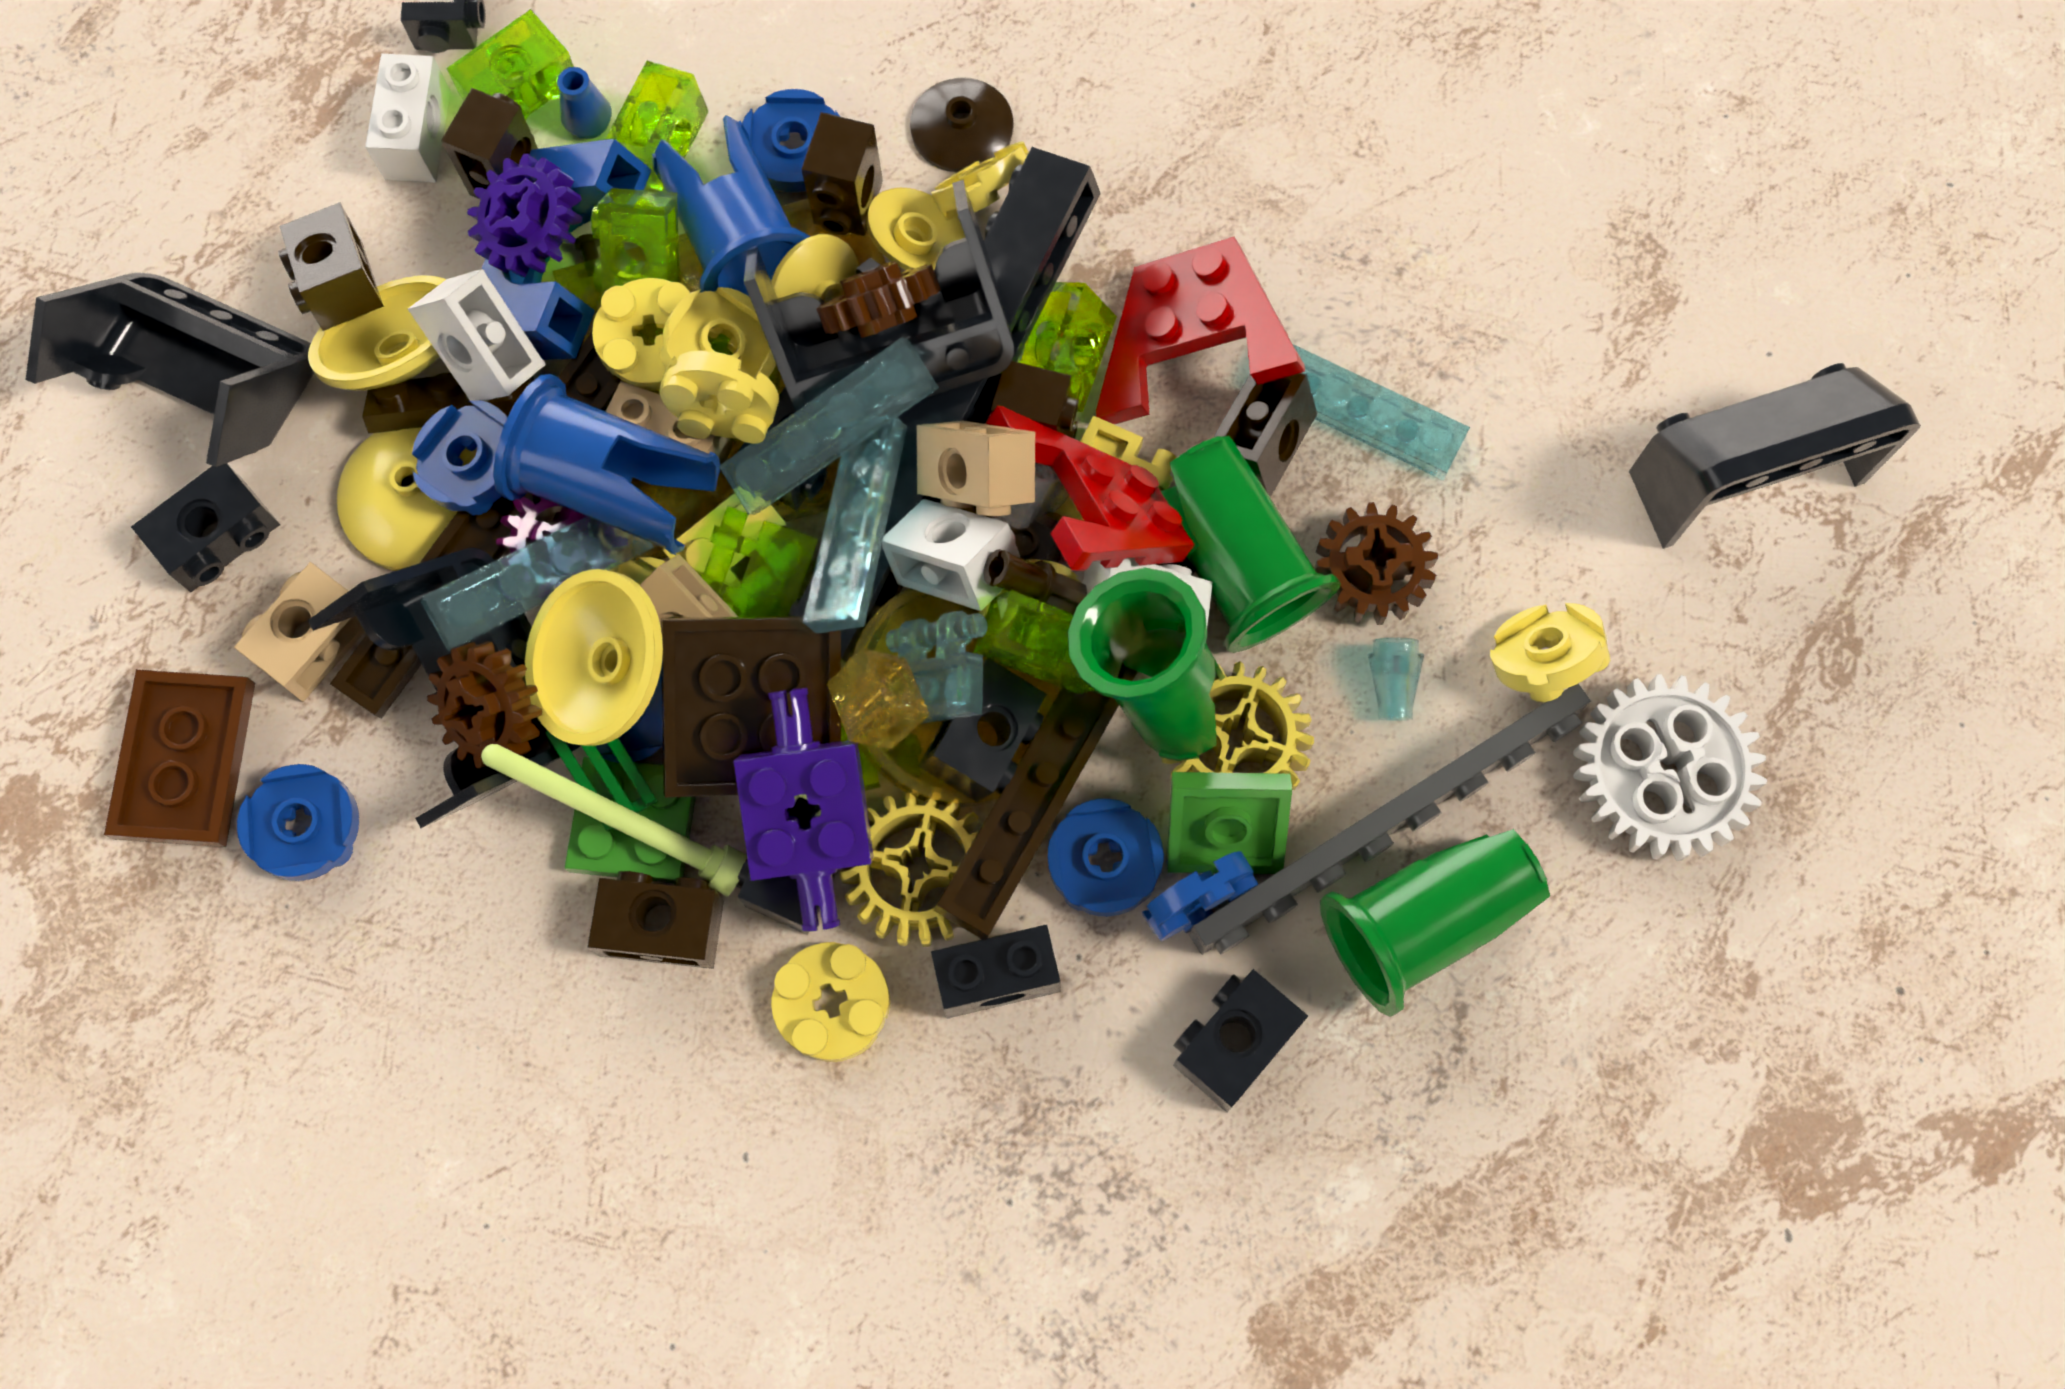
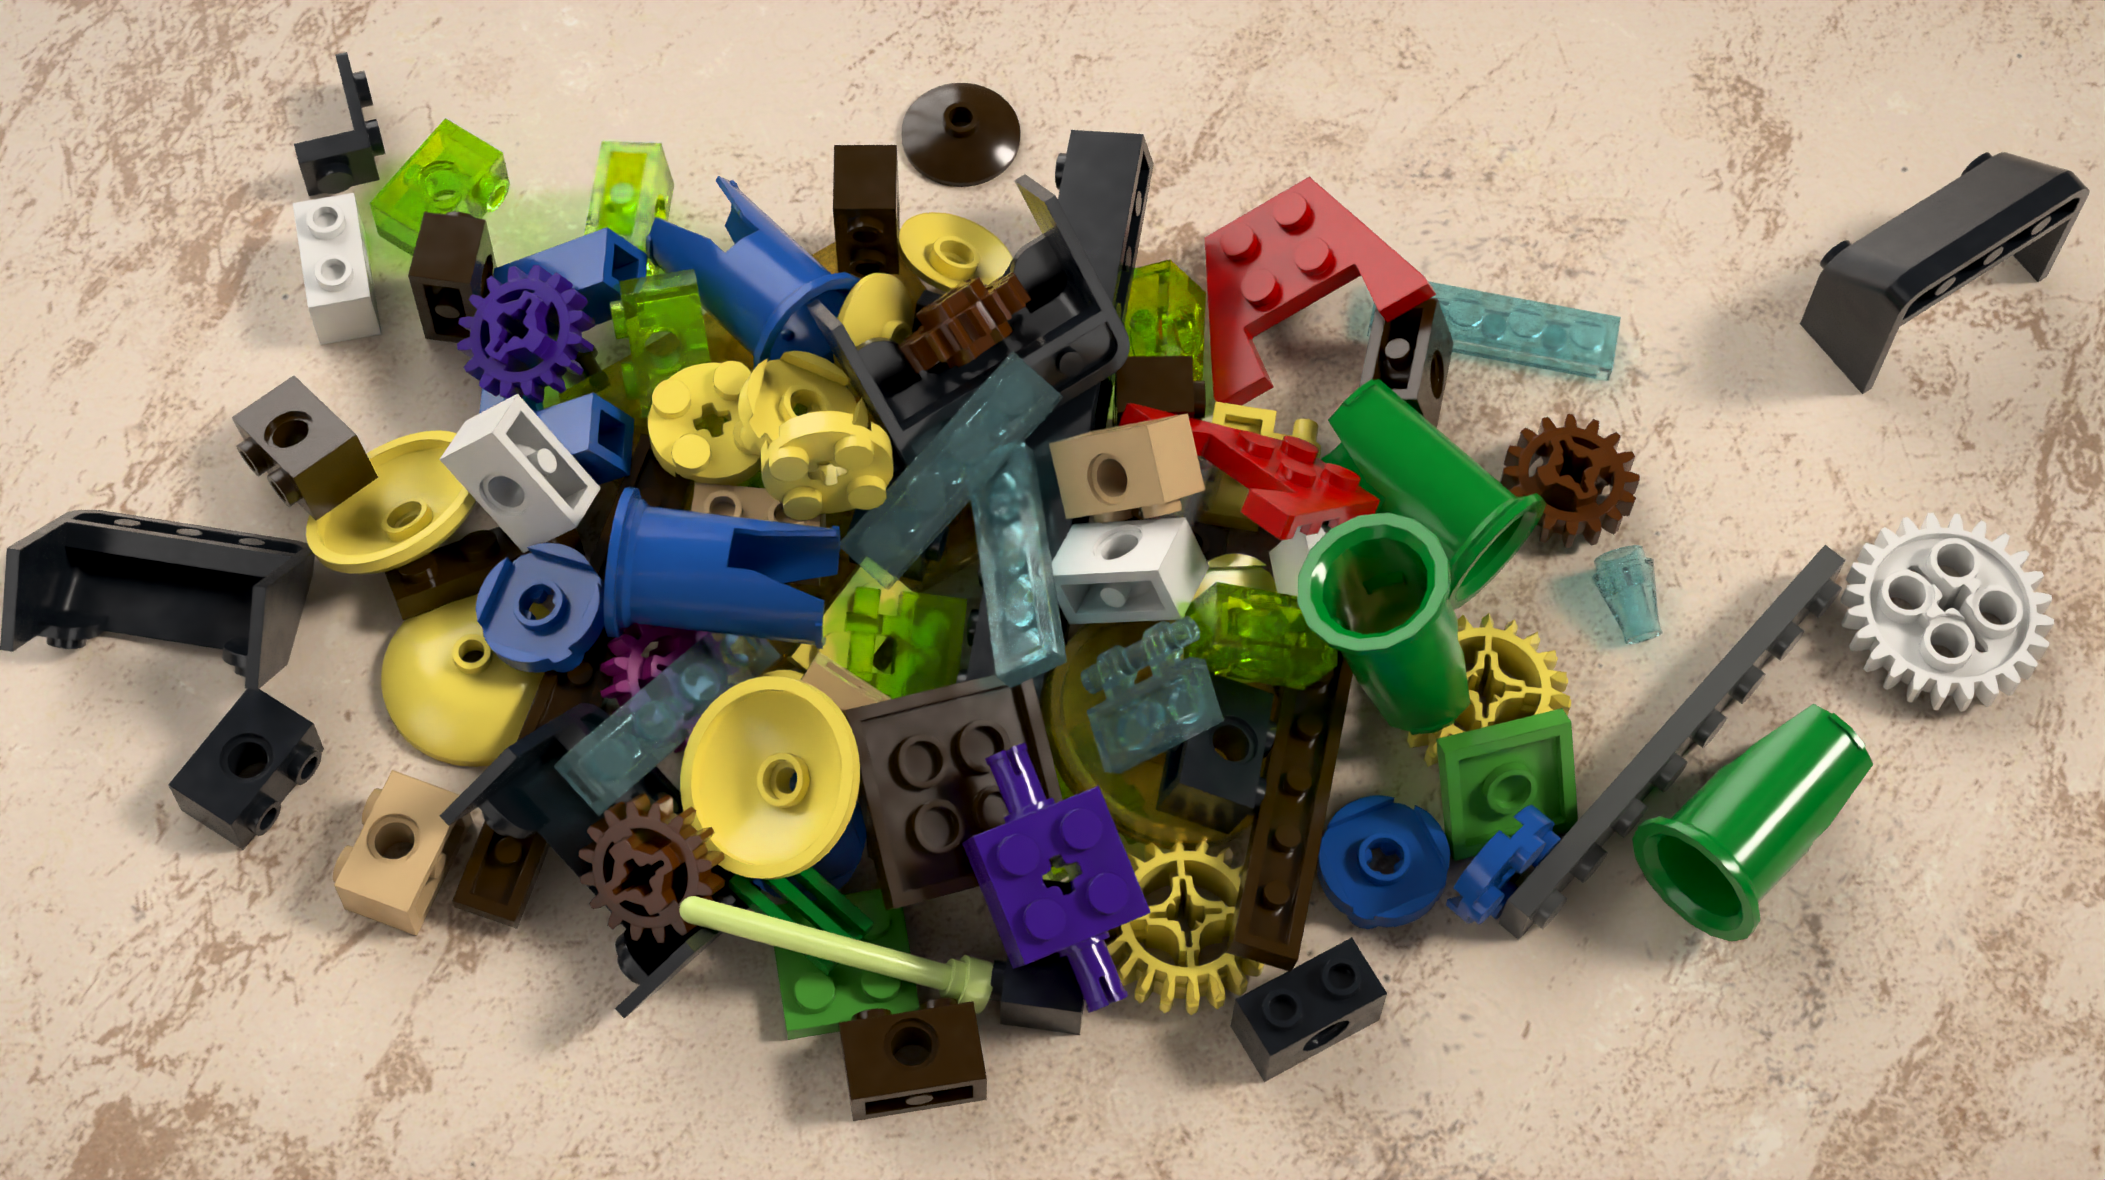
camera: 20 degrees left, 10 degrees down
reddish brown plate [104,669,255,847] -> none
blue plate [237,764,359,881] -> none
blue cone [557,67,612,139] -> none
blue plate [742,89,840,193] -> none
light yellow plate [771,942,890,1062] -> none
clear yellow brick [827,648,930,749] -> none
light yellow plate [931,141,1029,220] -> none
dark brown axle [983,549,1088,616] -> none
black brick [1173,969,1308,1112] -> none
light yellow plate [1490,603,1610,702] -> none

